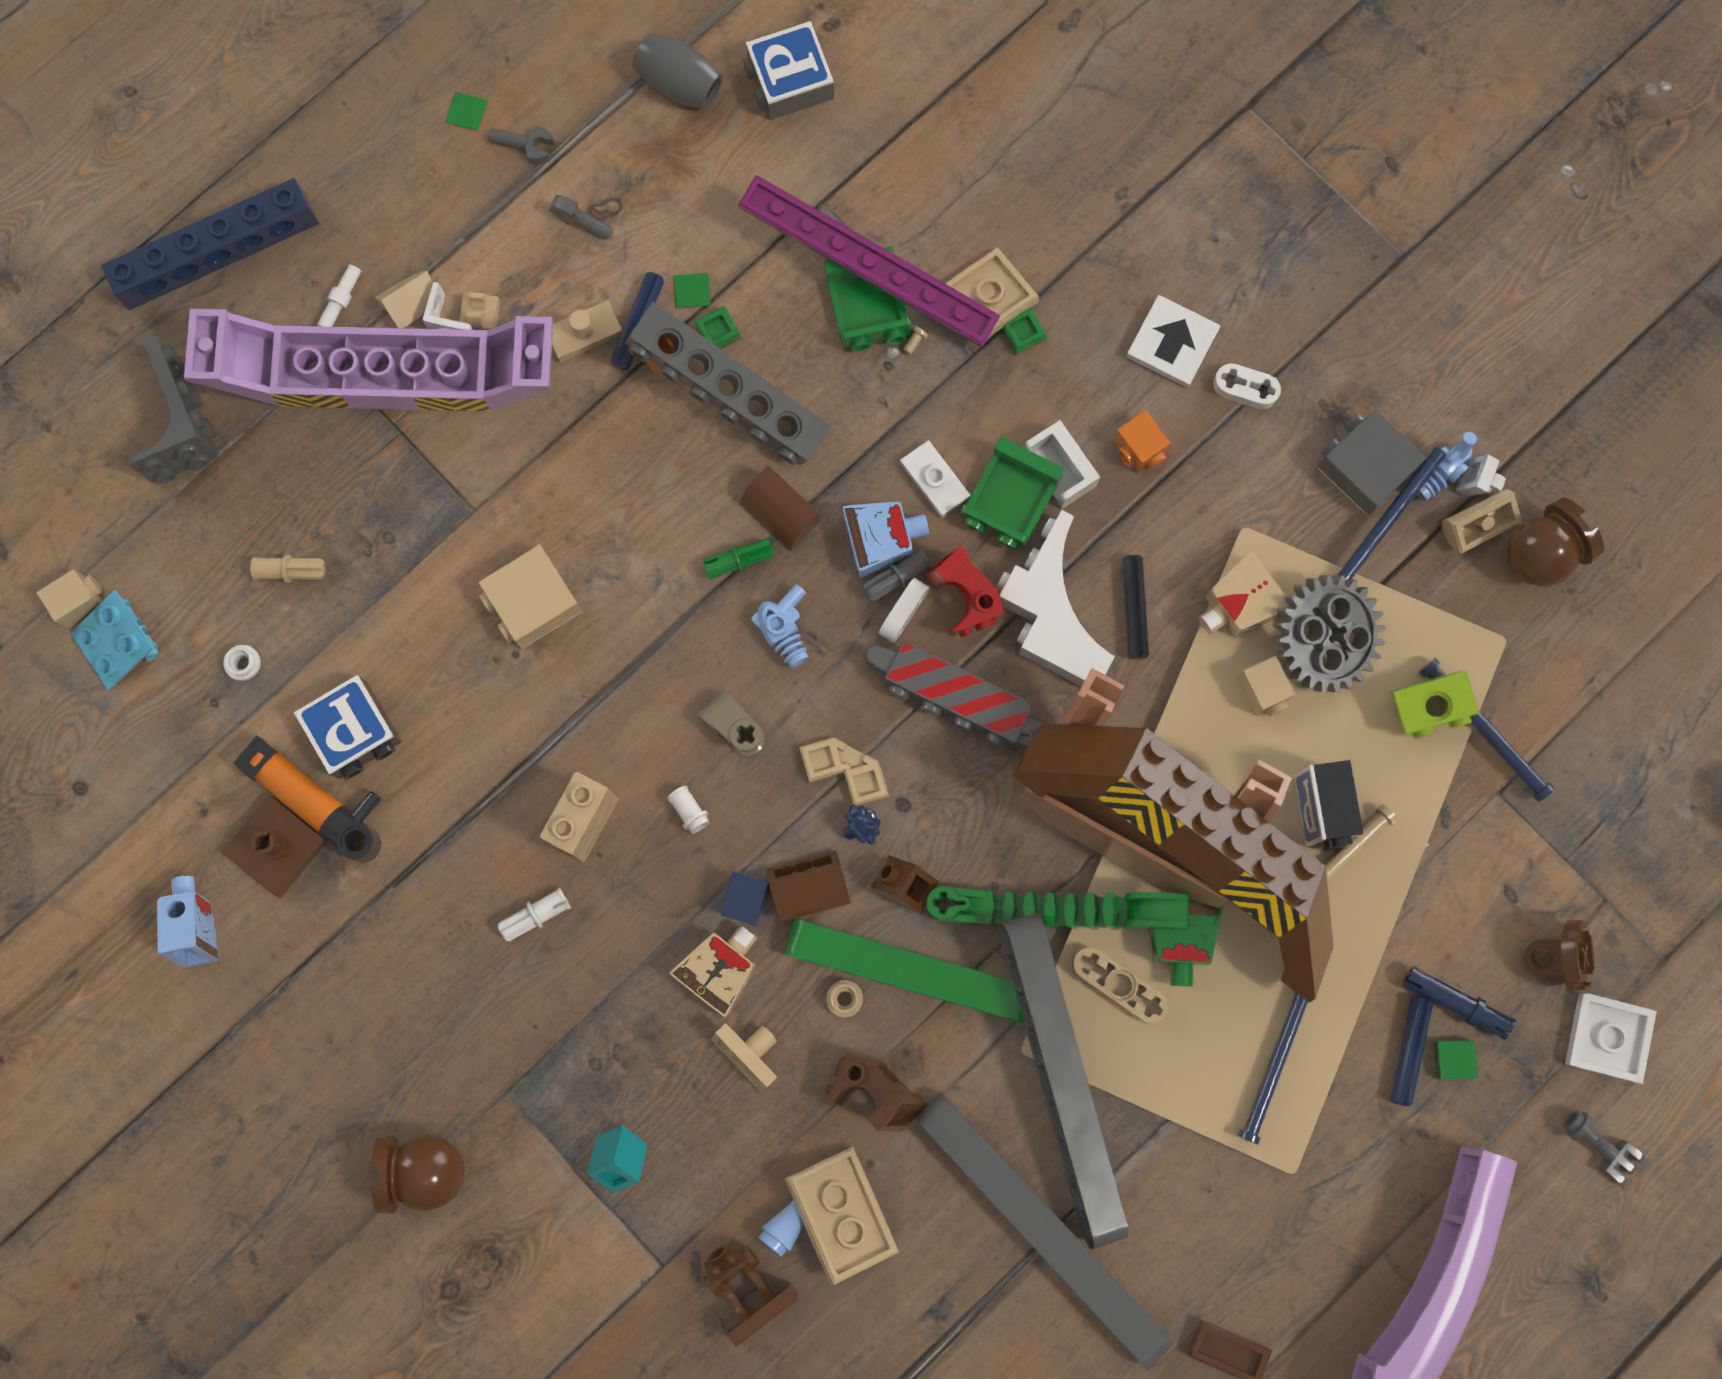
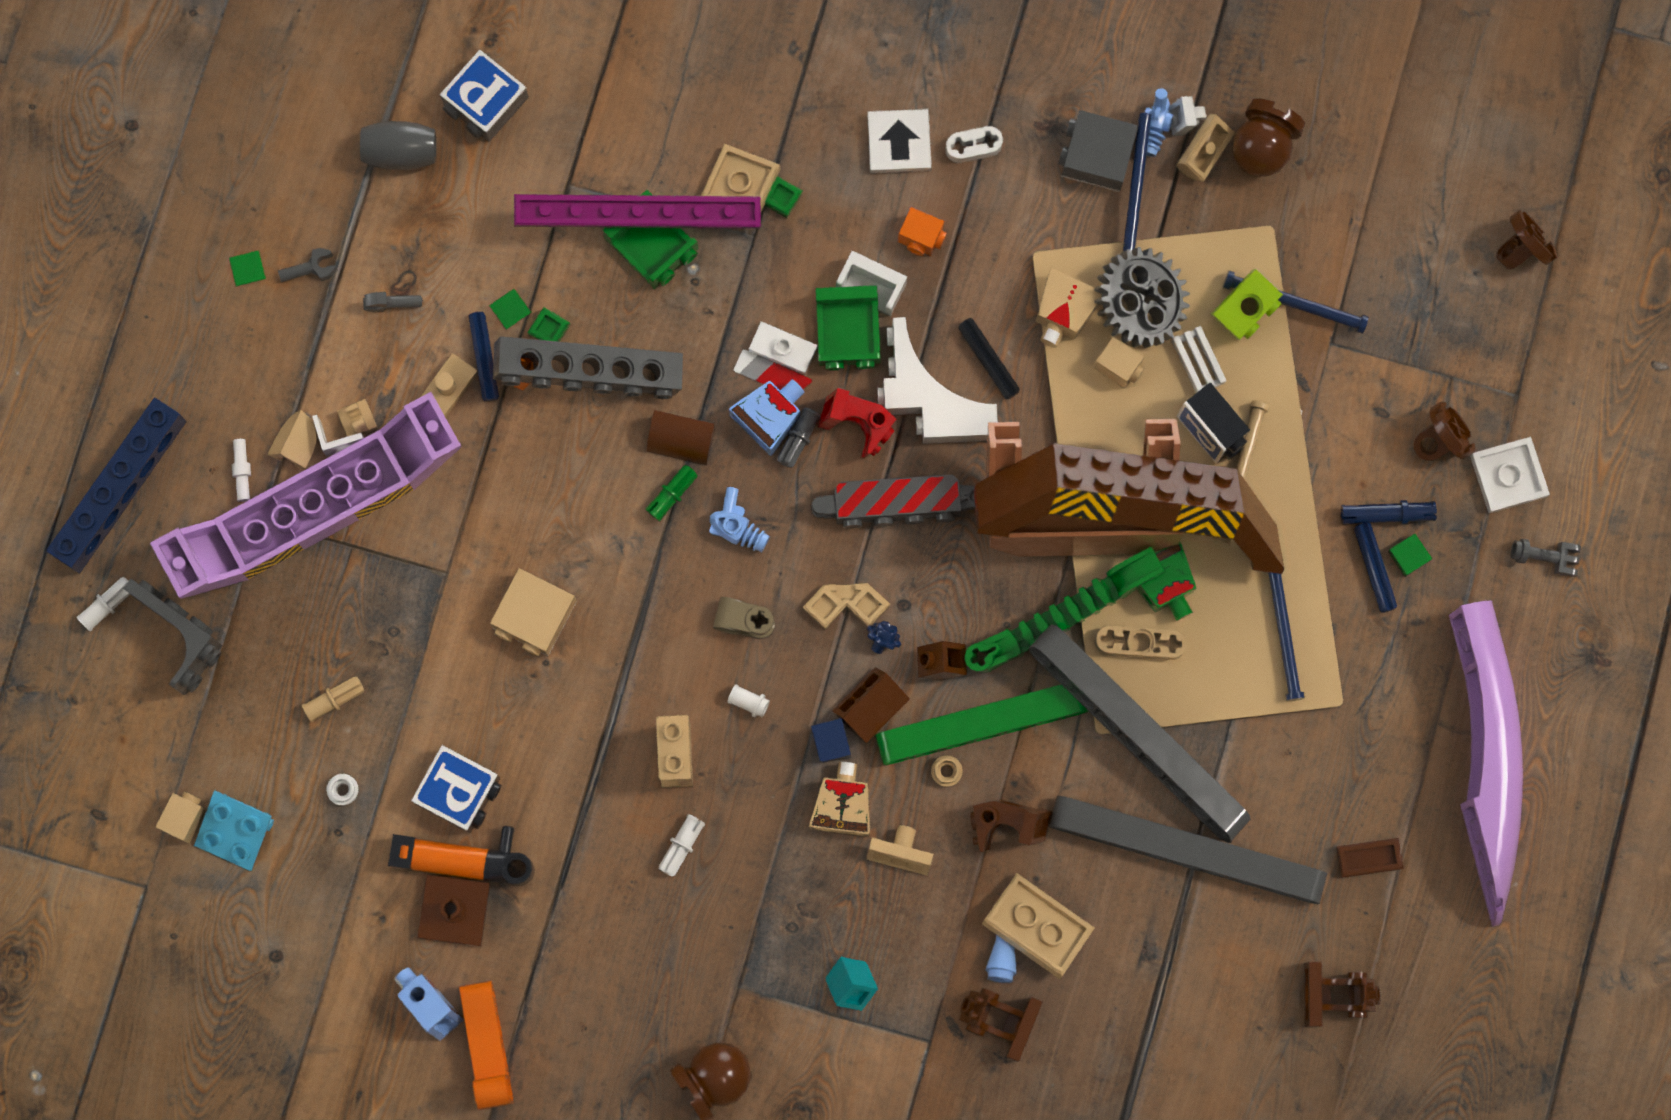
camera: 35 degrees left, 0 degrees up
white beam [878,578,930,643] -> none
tan piece [903,326,928,355] -> none
none -> white axle [77,577,130,632]
none -> orange beam [460,980,513,1110]
none -> sticker [734,350,812,390]
none -> white tile [1171,326,1227,393]

